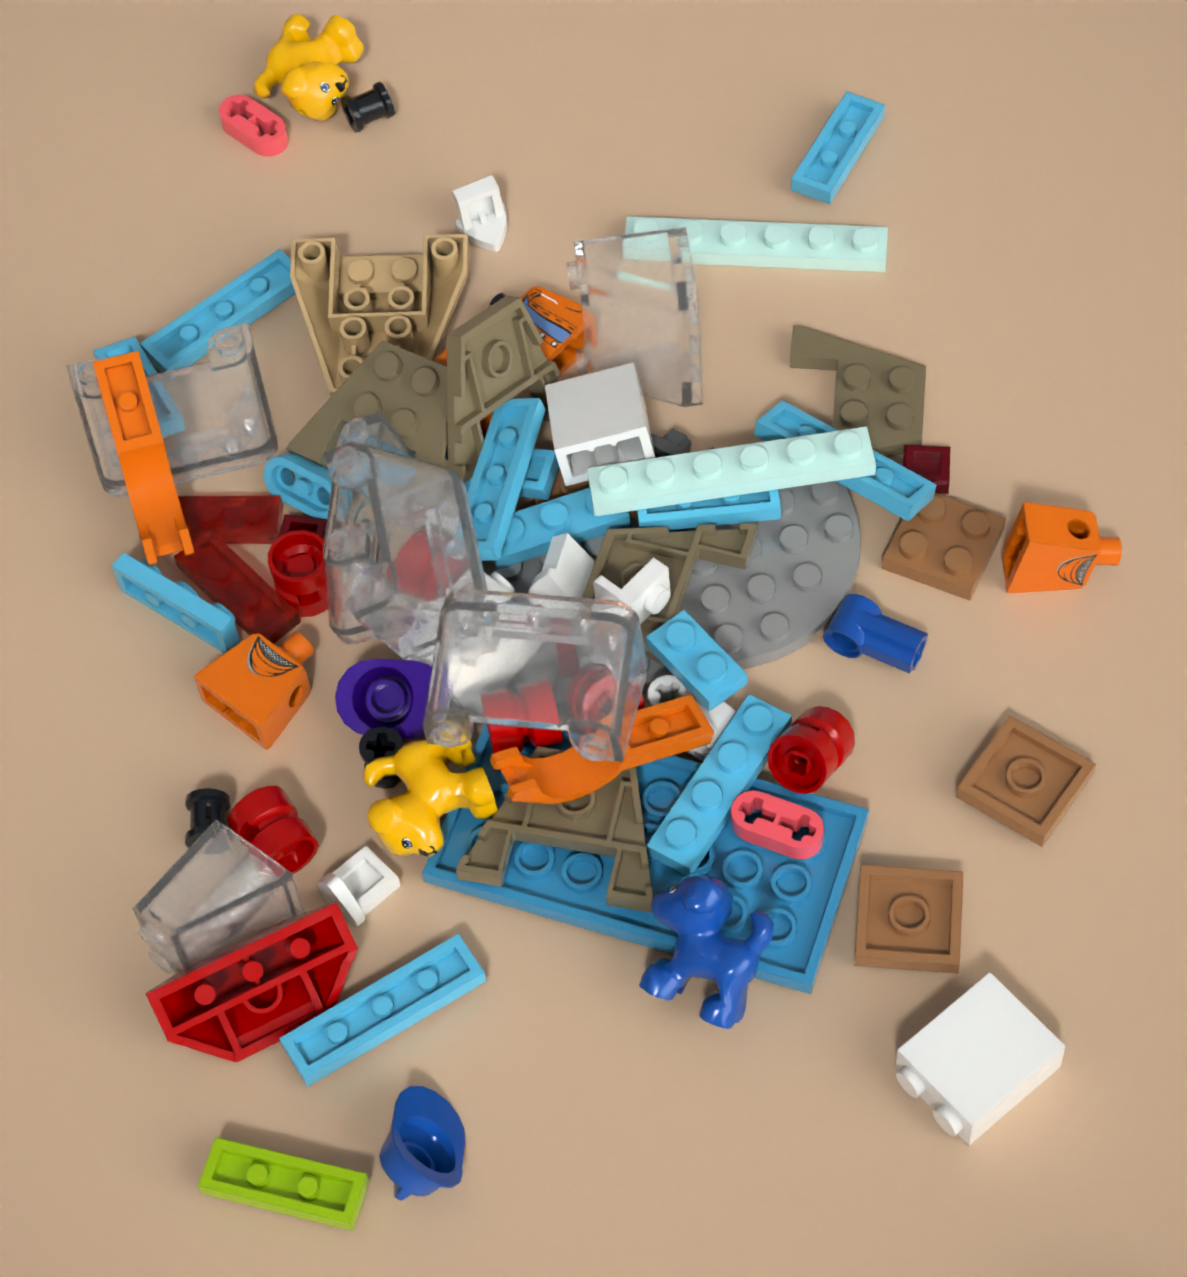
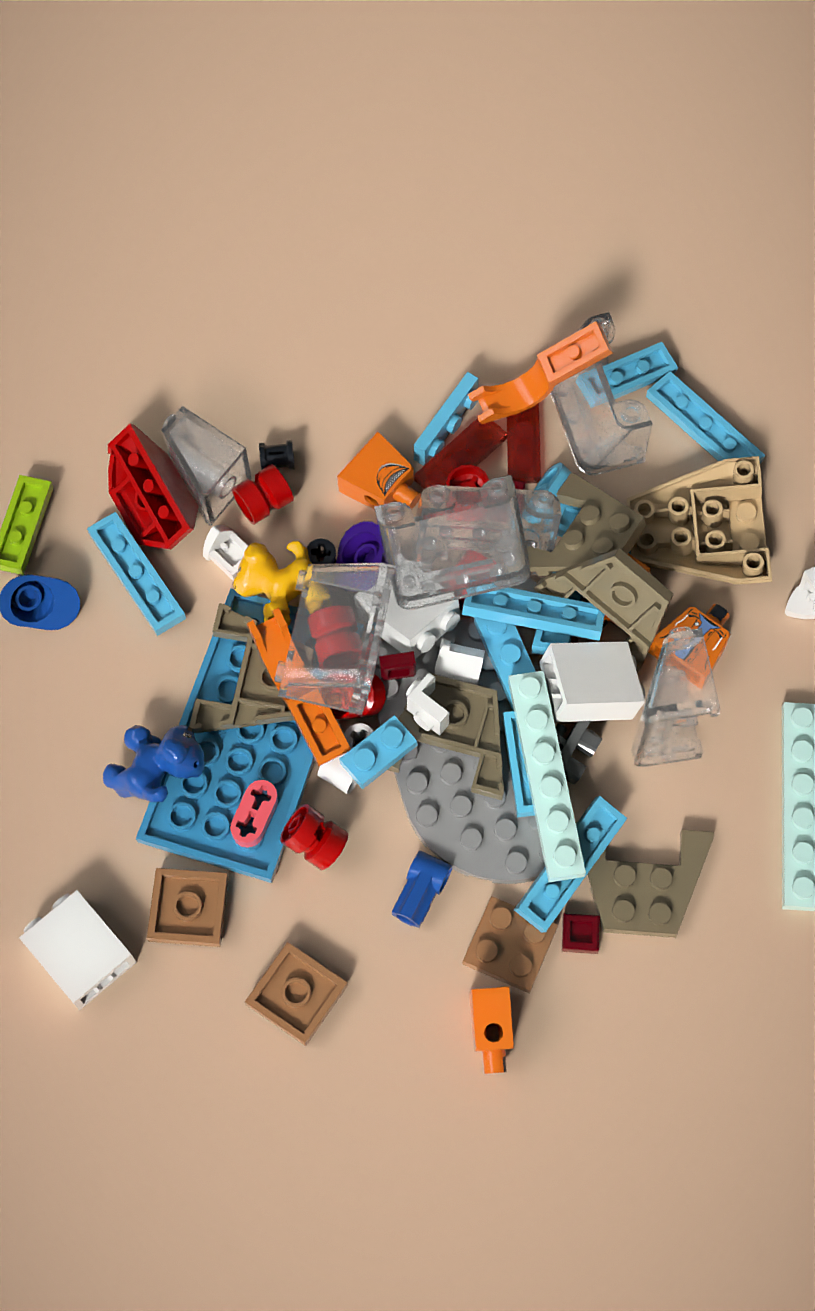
camera: 85 degrees right, 10 degrees up
medium azure plate [646,694,792,875] -> none

